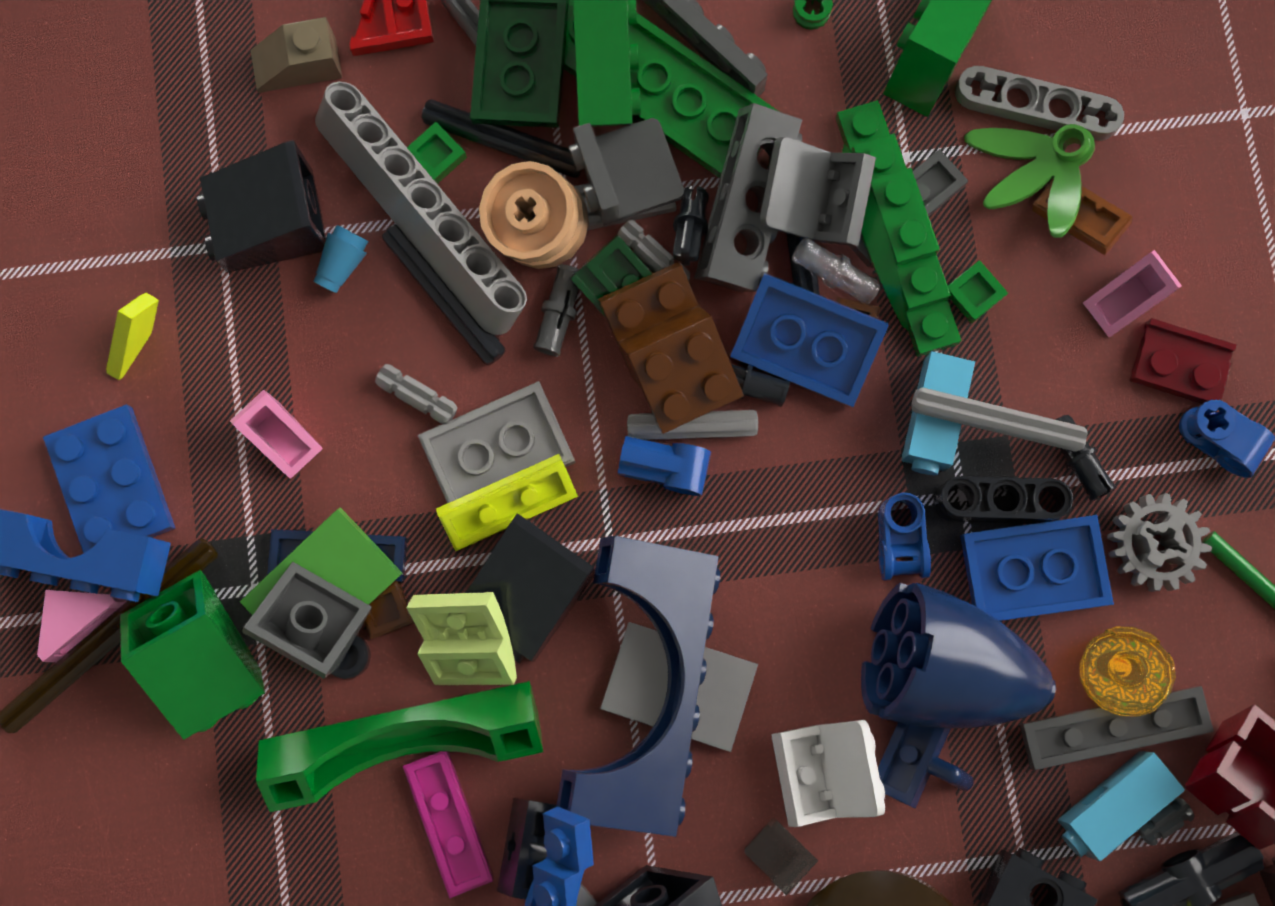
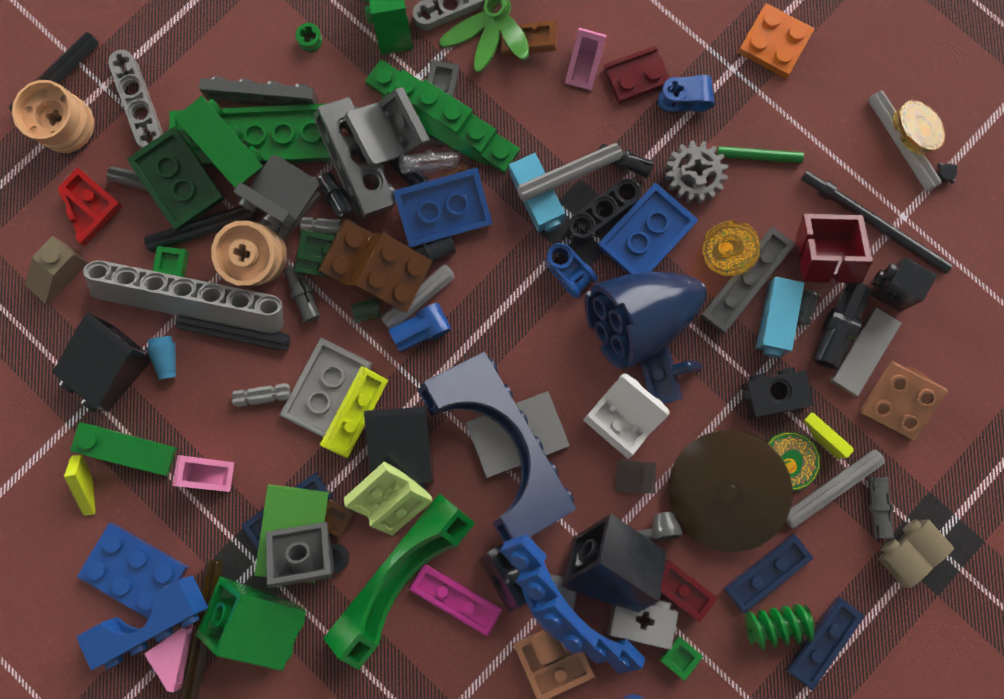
camera: 40 degrees left, 0 degrees up
green plate [948,260,1008,324] -> none
none -> green slope [70,422,177,476]
none -> clear green hinge [351,299,382,324]

